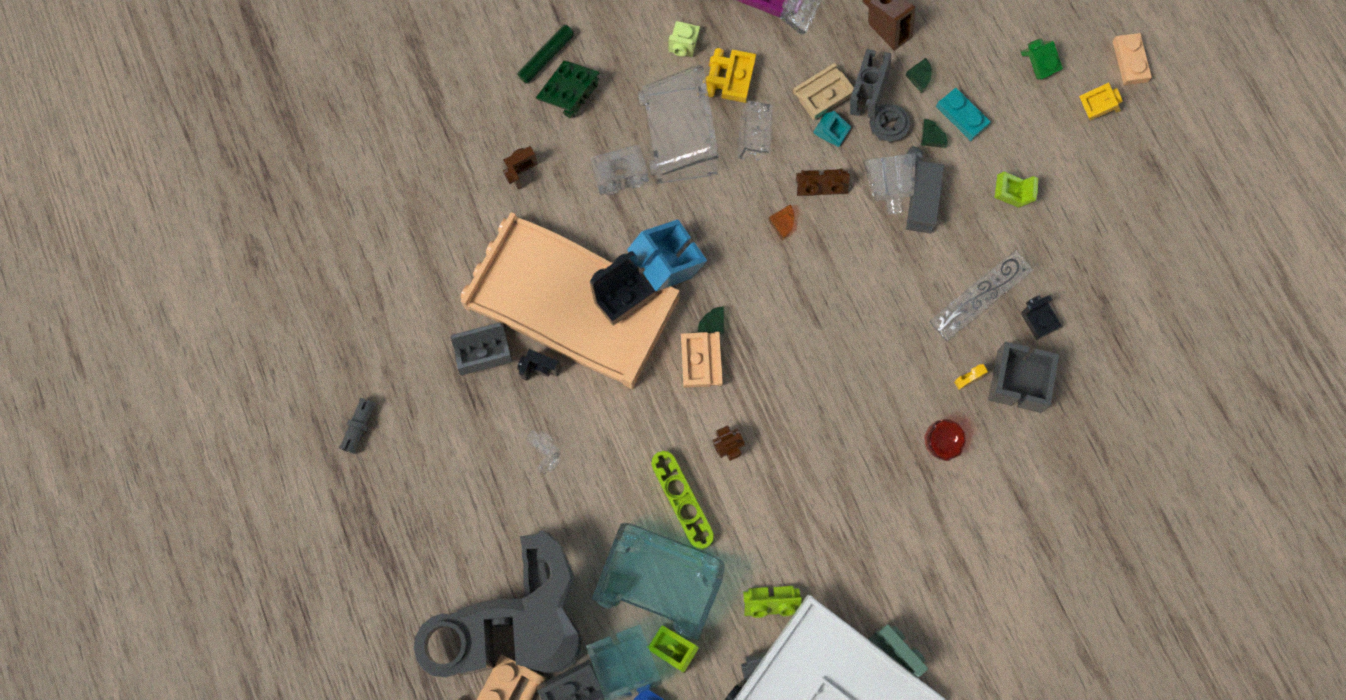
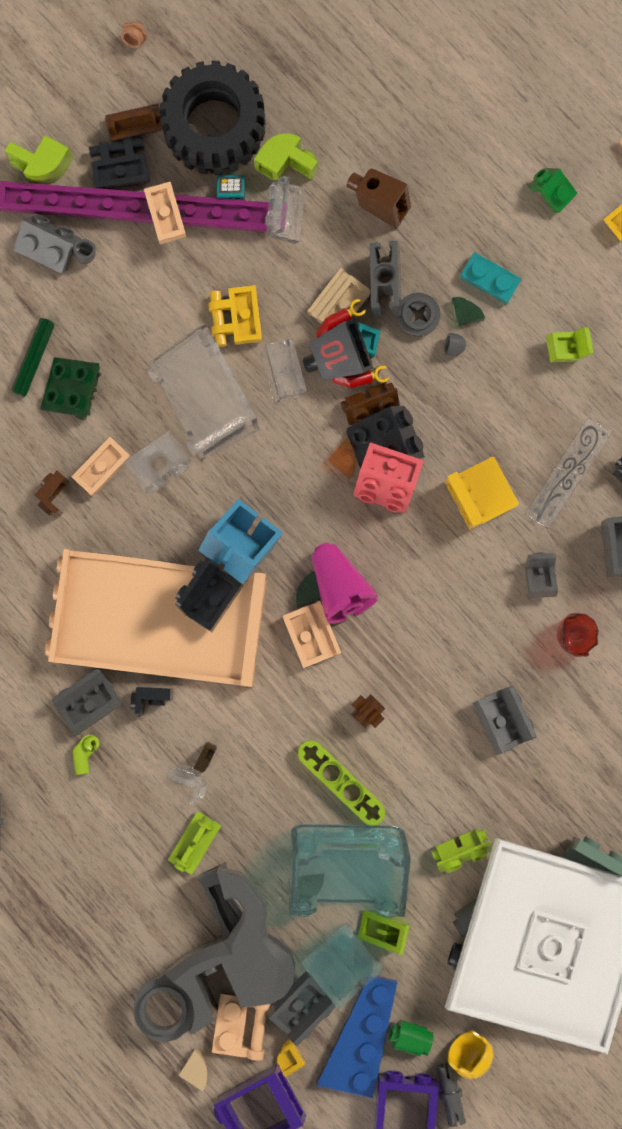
camera: 20 degrees left, 10 degrees up
yellowish green bracket [668,21,700,57] -> none
clear torso [863,153,916,215] -> none
clear green tile [905,58,932,93] -> none
dark grey piece [906,161,944,234] -> none
yellow tile [954,364,988,390] -> none
none -> light nougat plate [71,437,131,497]
none -> lime arm [72,734,100,775]
none -> lime hinge [168,811,222,875]
none -> dark brown tile [193,742,217,773]
none -> torso [303,299,389,388]
none -> dark pink cone [311,542,378,624]
none -> black bracket [346,406,425,469]
none -> coral bracket [353,443,424,513]
none -> yellow bracket [444,457,519,530]
none -> dark grey bracket [473,686,537,755]
none -> flat silver bracket [525,552,558,598]

